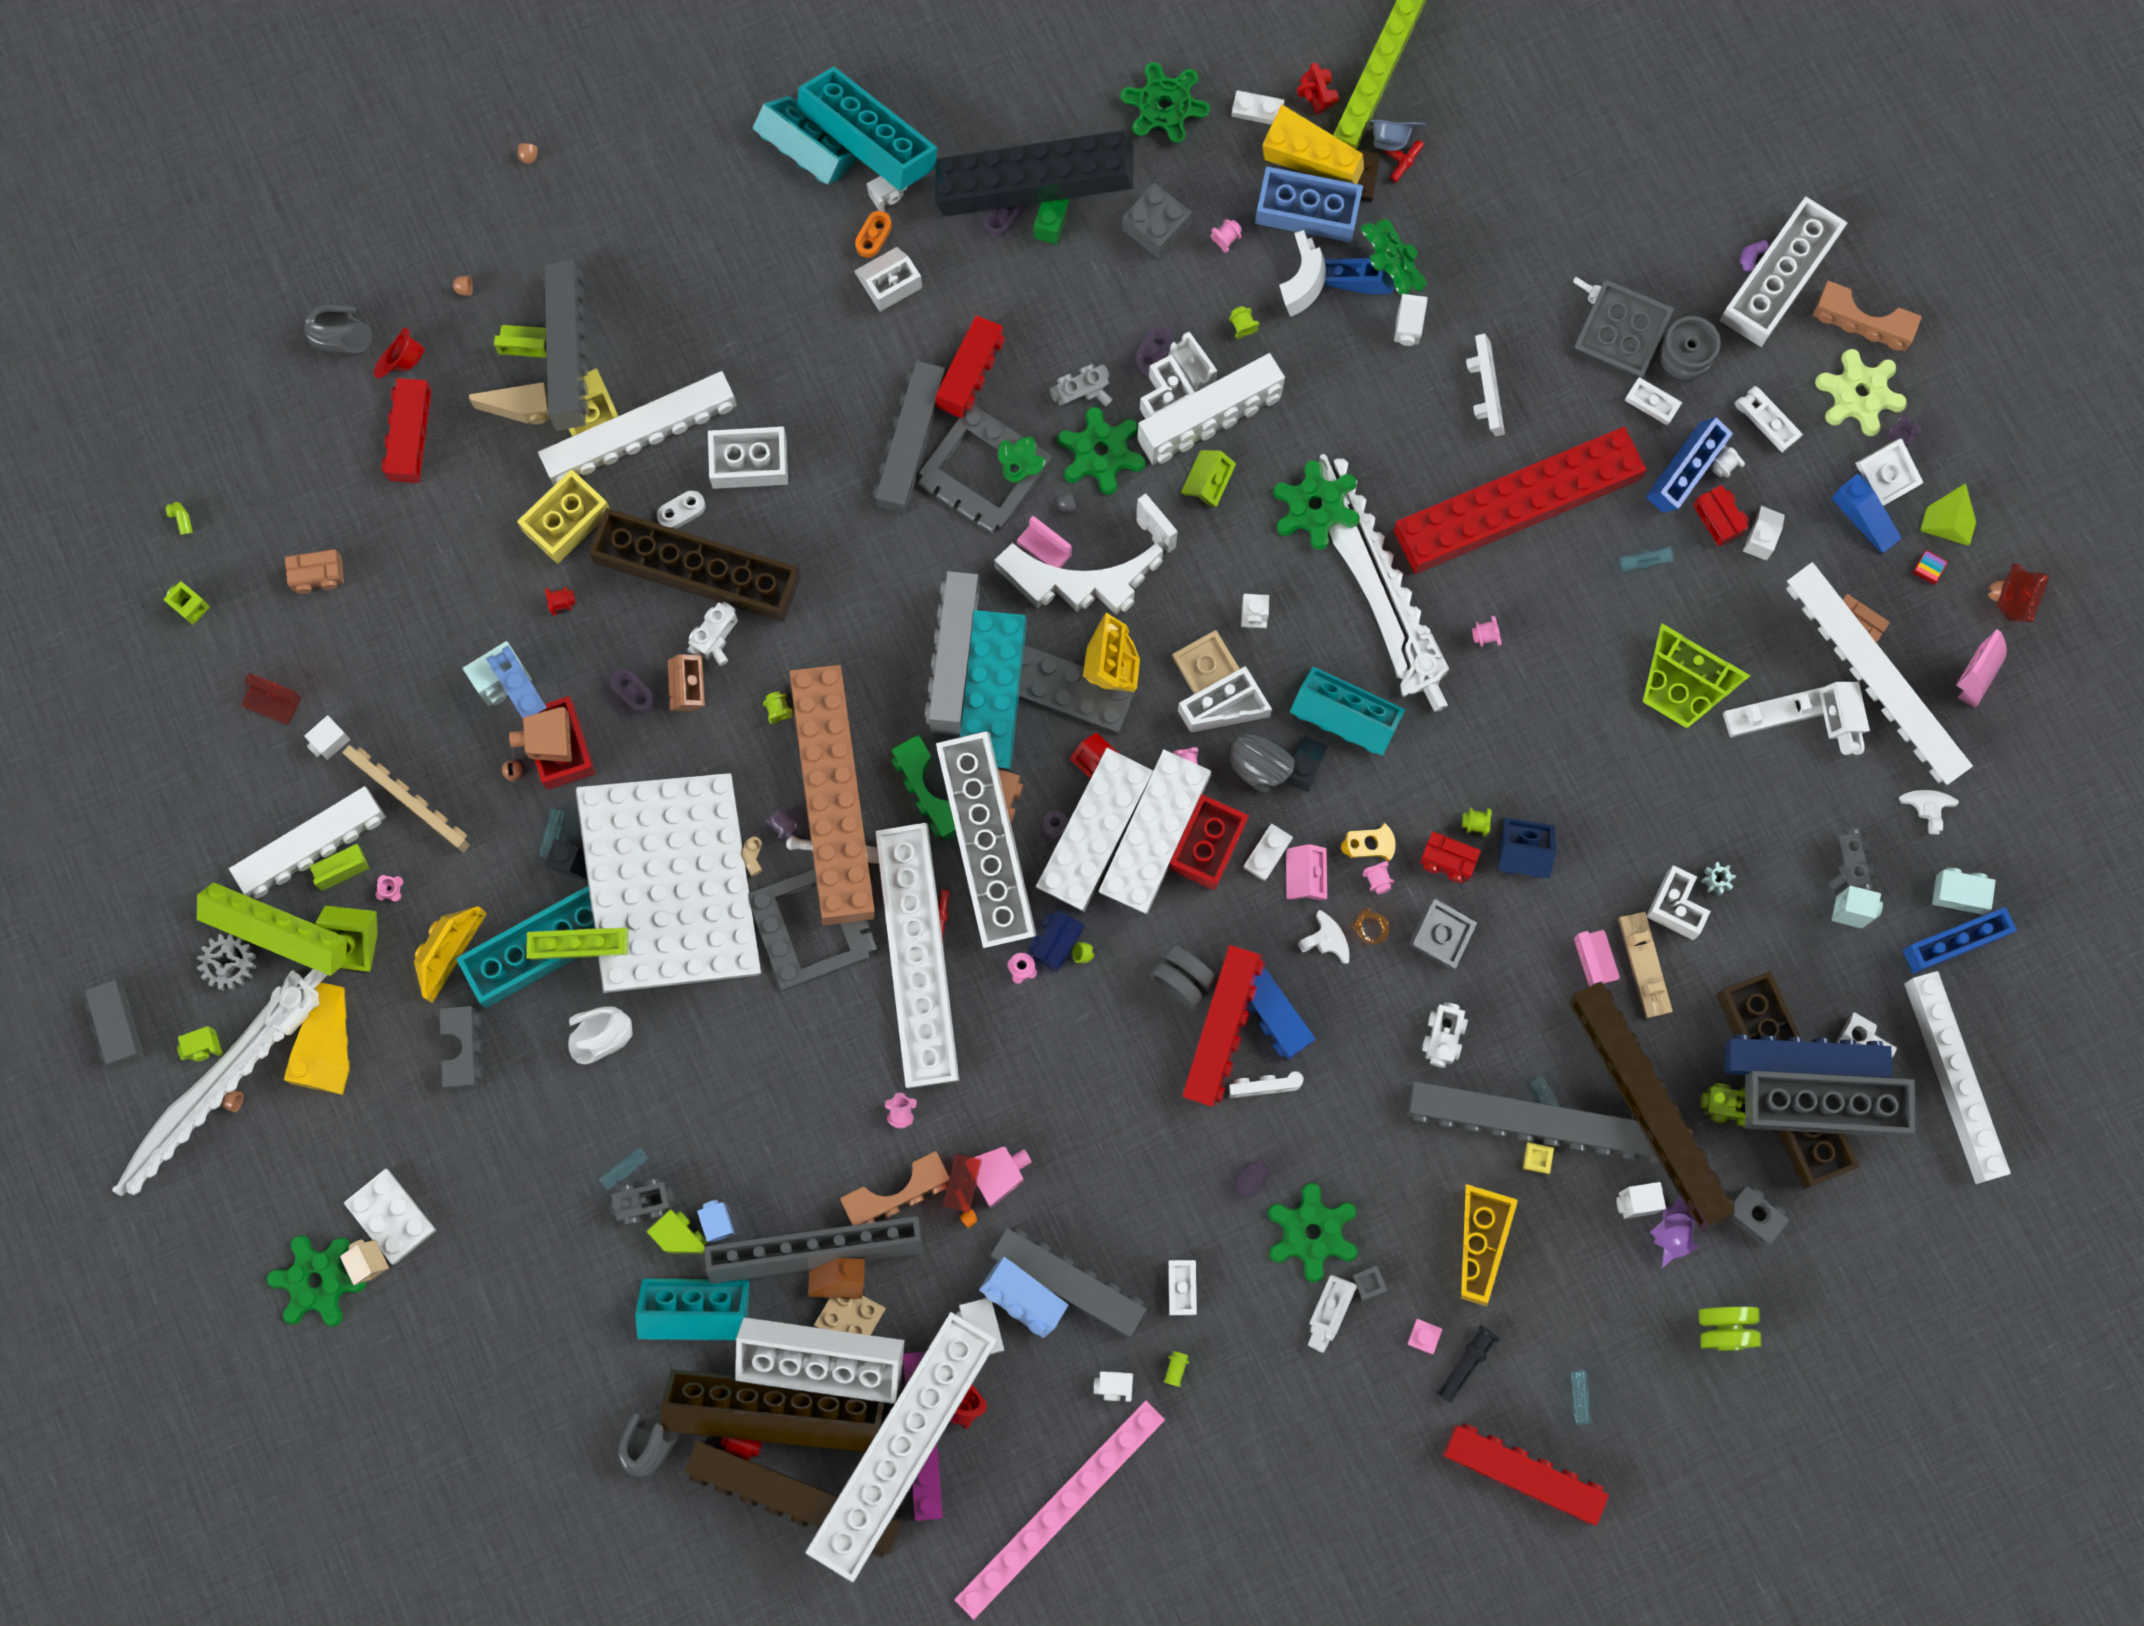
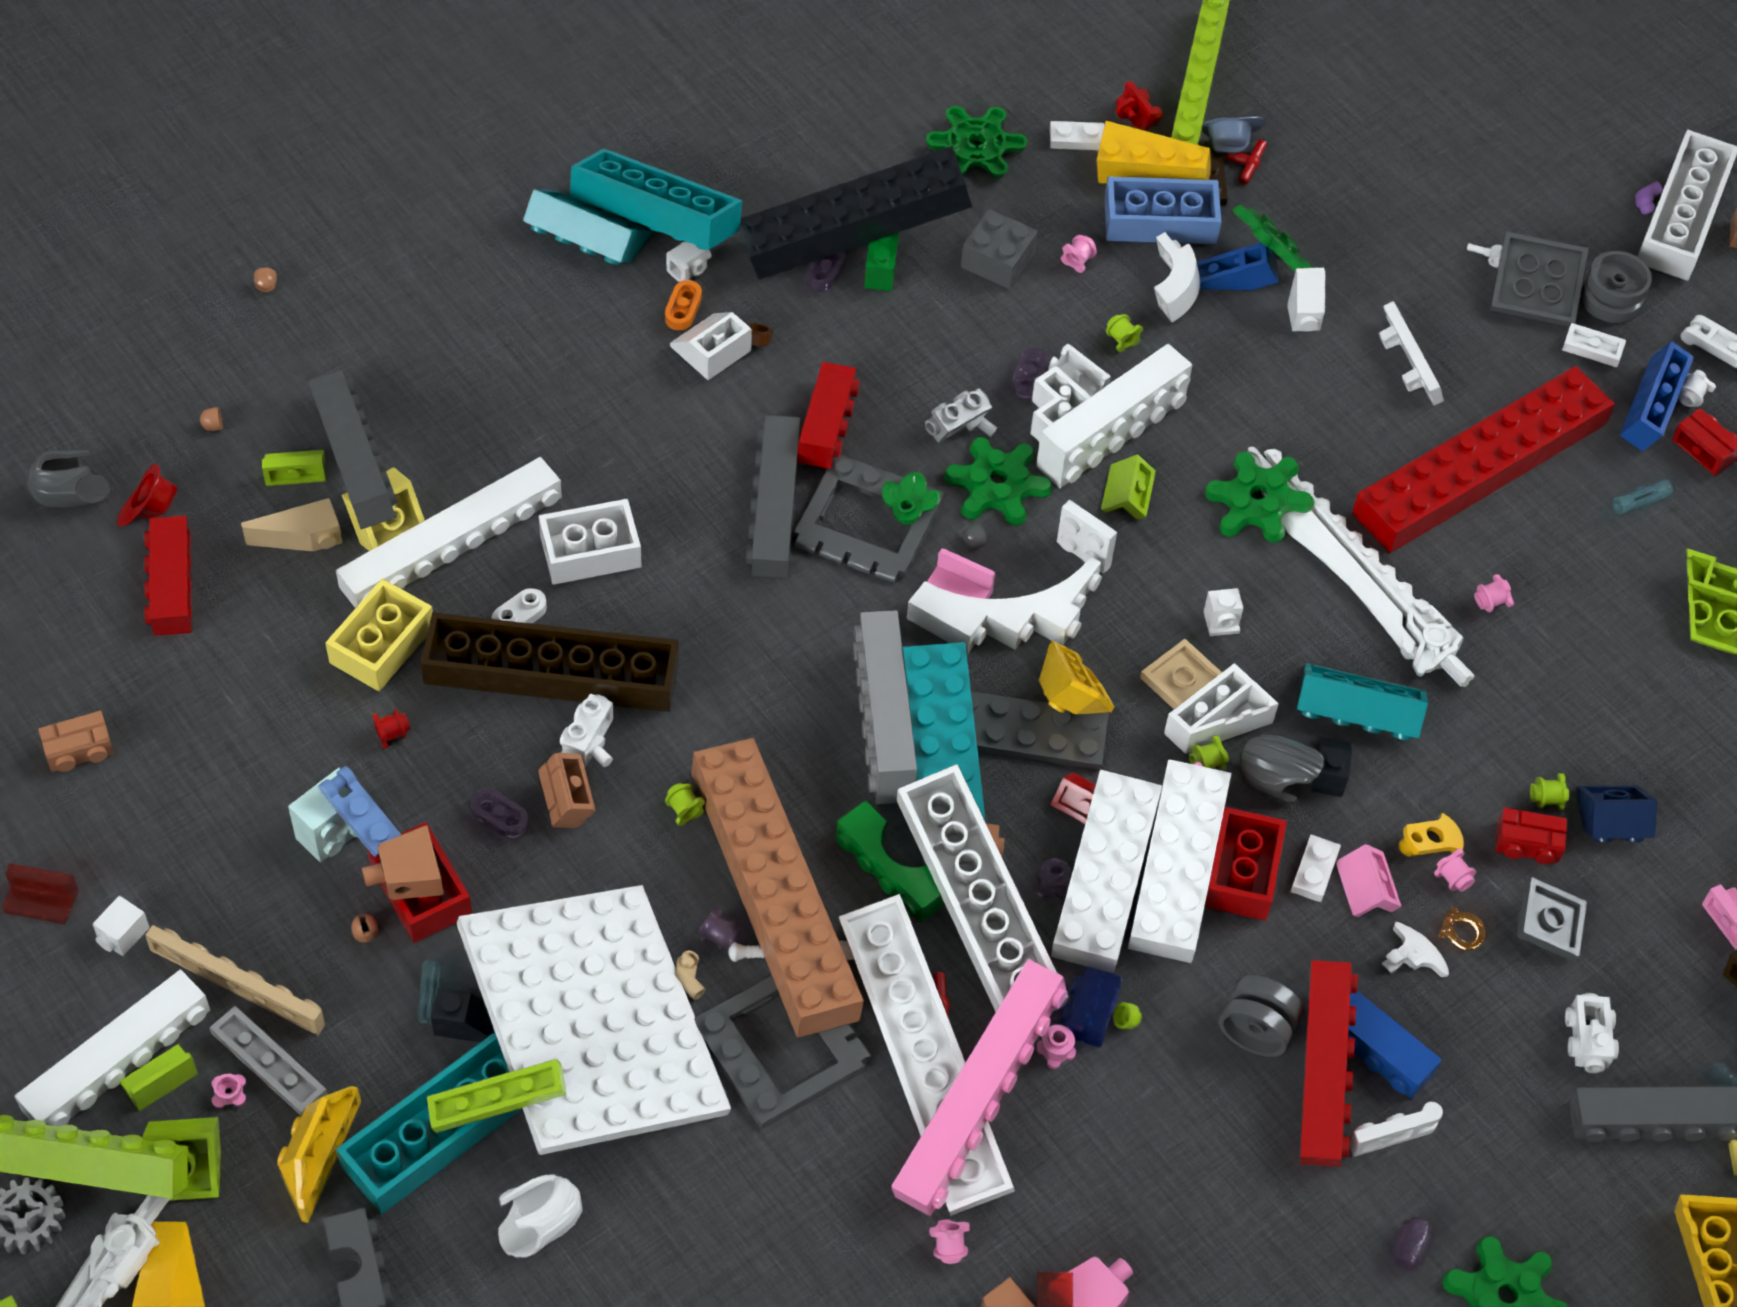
camera: 15 degrees left, 20 degrees down
none -> light grey plate [210,1006,328,1117]
none -> reddish brown tile [748,323,773,347]
none -> bright pink brick [891,959,1067,1217]
none -> lime brick [1189,735,1229,771]

